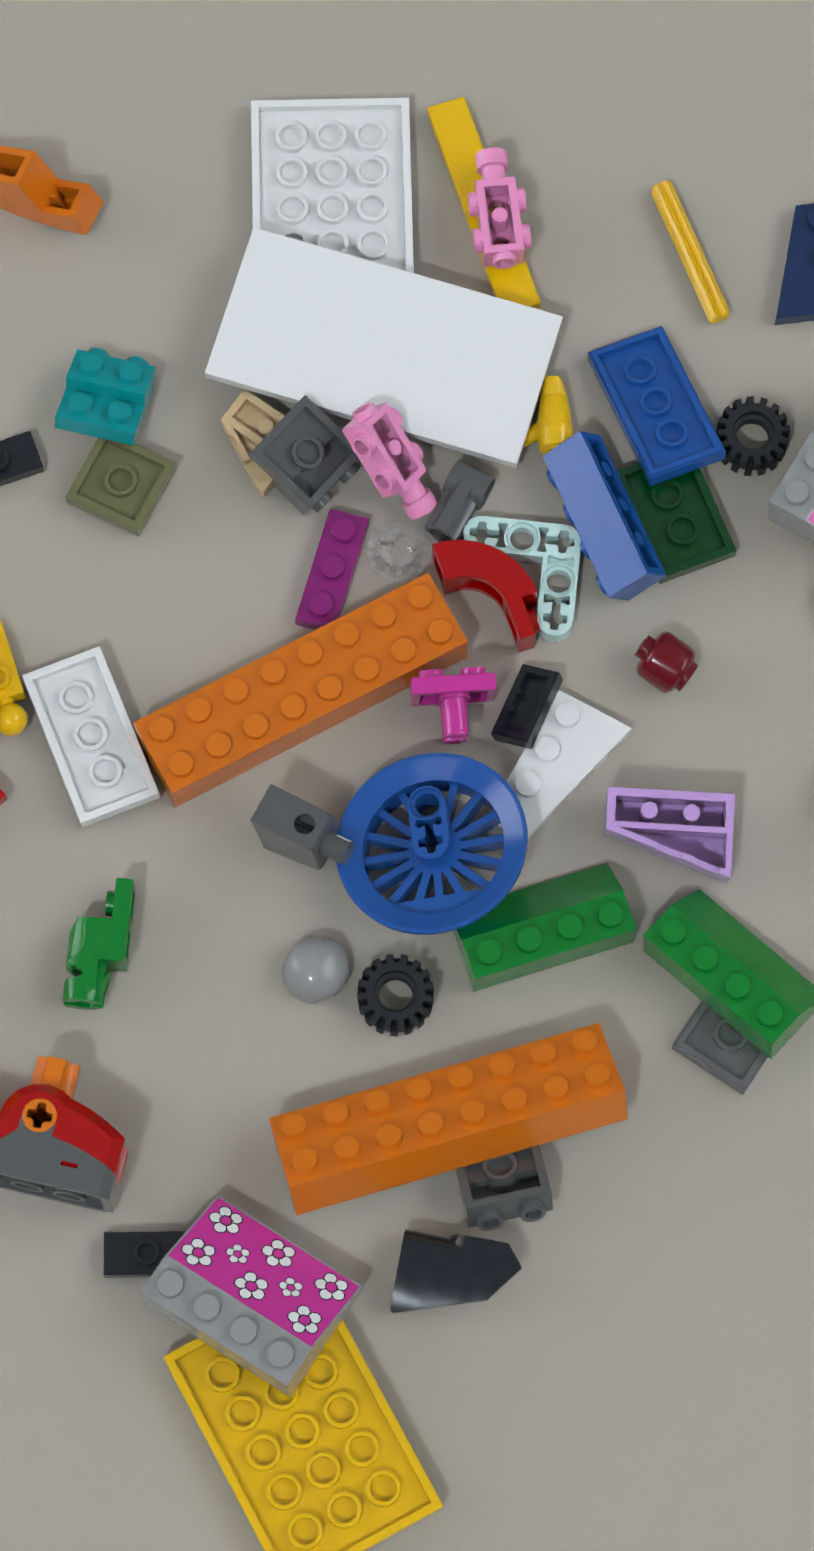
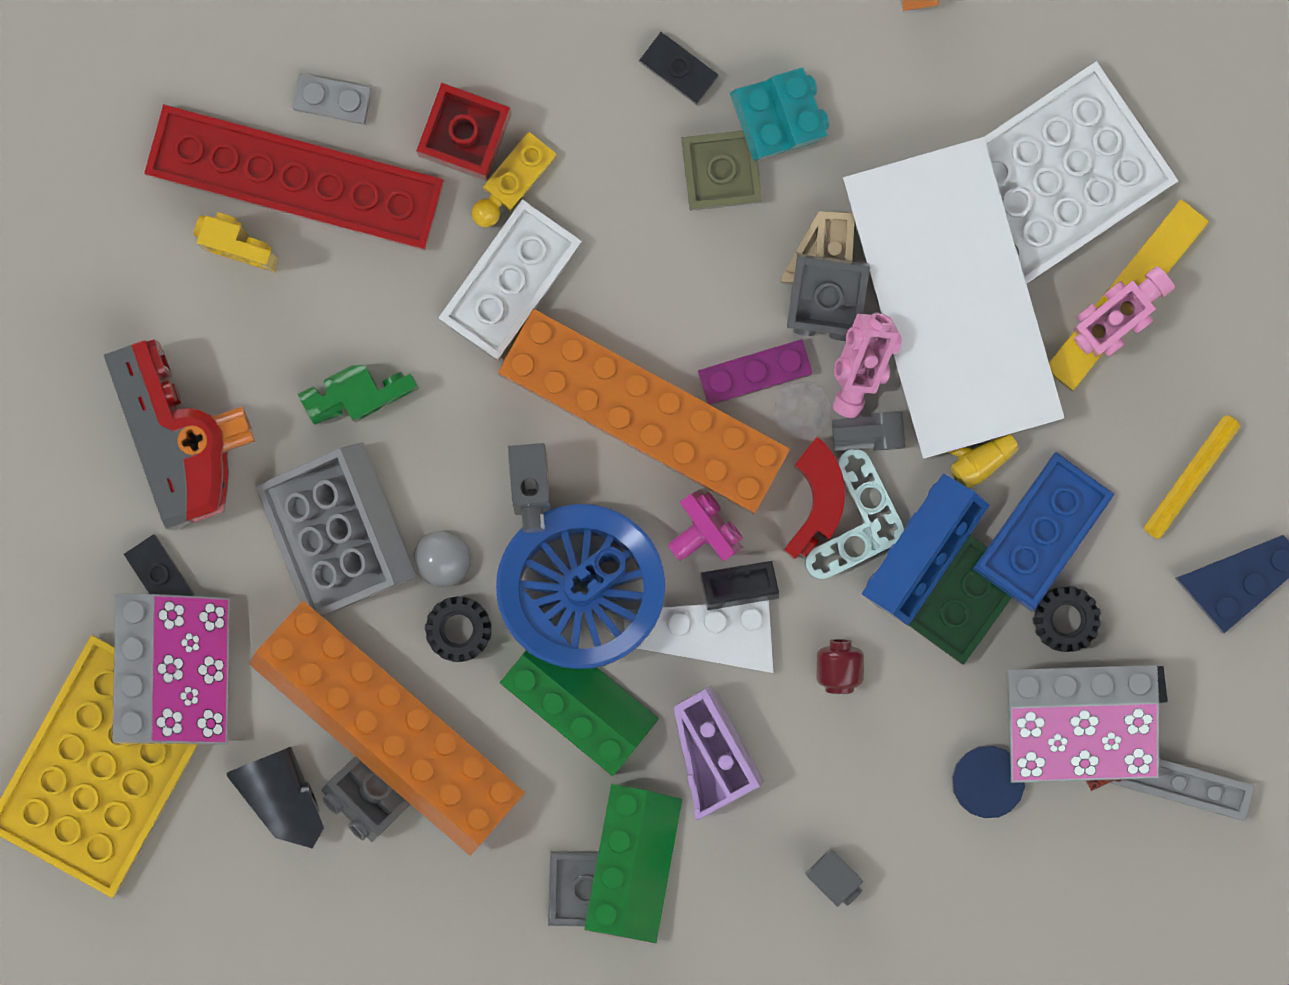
camera: 60 degrees right, 15 degrees up
none -> light grey slope [256,442,417,616]

